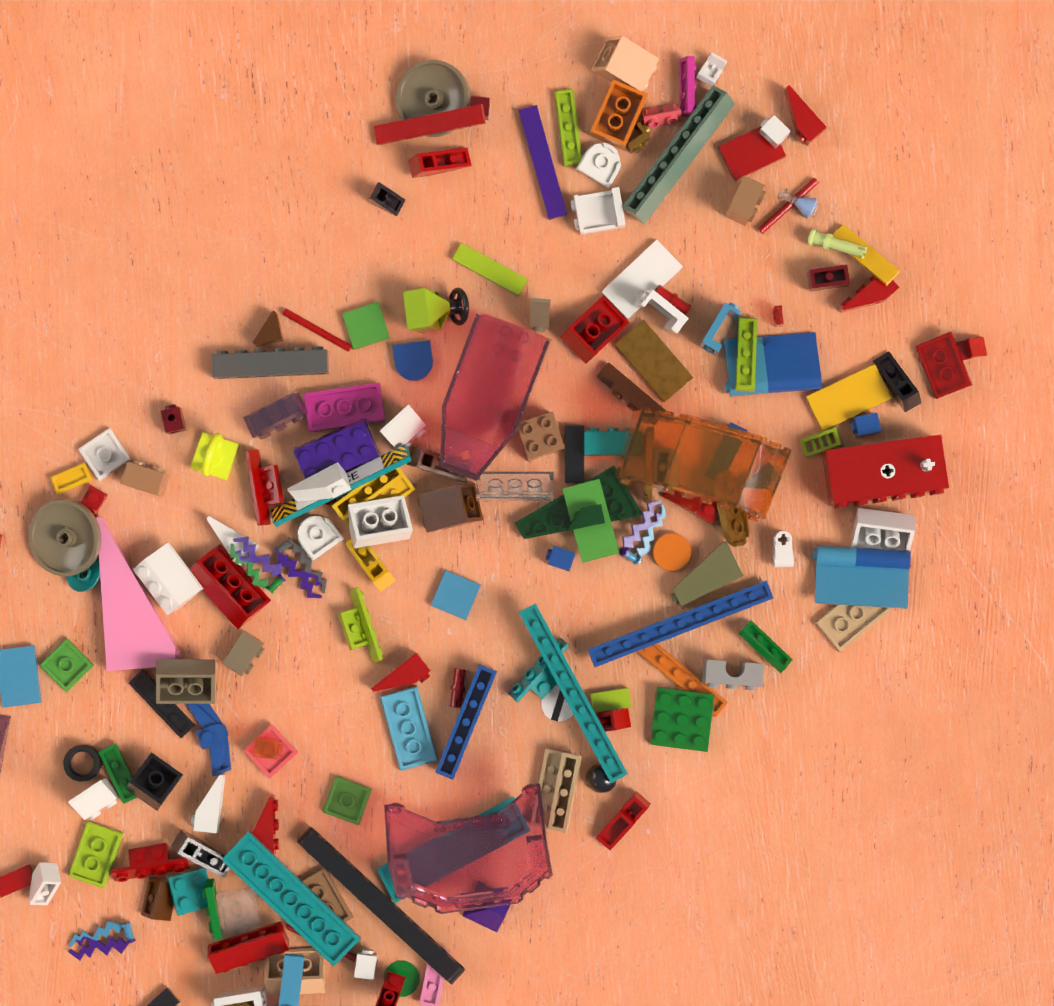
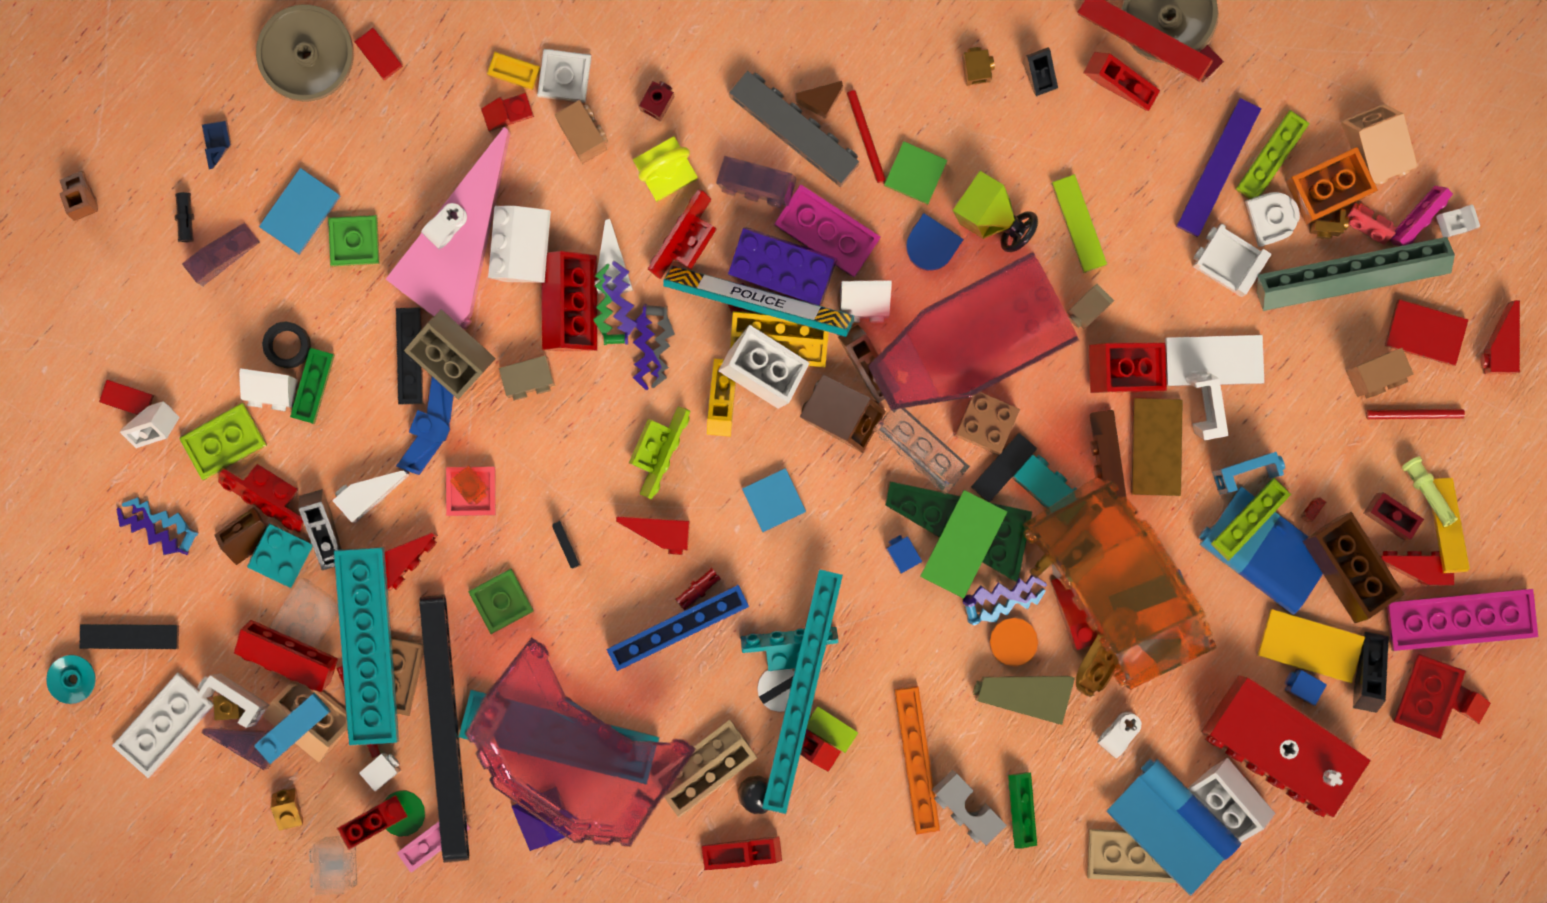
camera: 35 degrees right, 0 degrees up
dark tan dish [28,499,101,576] -> none
teal dish [67,559,100,592] -> none
black brick [126,752,183,811] -> none
green plate [202,878,223,940] -> none
white slope [287,462,351,502] -> none
white tile [297,516,344,561] -> none
medium azure tile [380,686,438,771] -> none
dark green slope [566,504,605,531] -> none
blue plate [588,580,773,668] -> none
green plate [650,687,715,752] -> none
red pin [654,285,691,315] -> none
white brick [759,115,790,148] -> none
piece [777,188,820,219] -> none
lime slope [800,427,843,458] -> none
none -> white piece [421,203,467,249]
none -> black tile [552,521,581,569]
none -> pearl gold brick [962,47,995,86]
none -> reddish brown brick [1302,512,1404,623]
none -> dark pink plate [1387,589,1539,651]

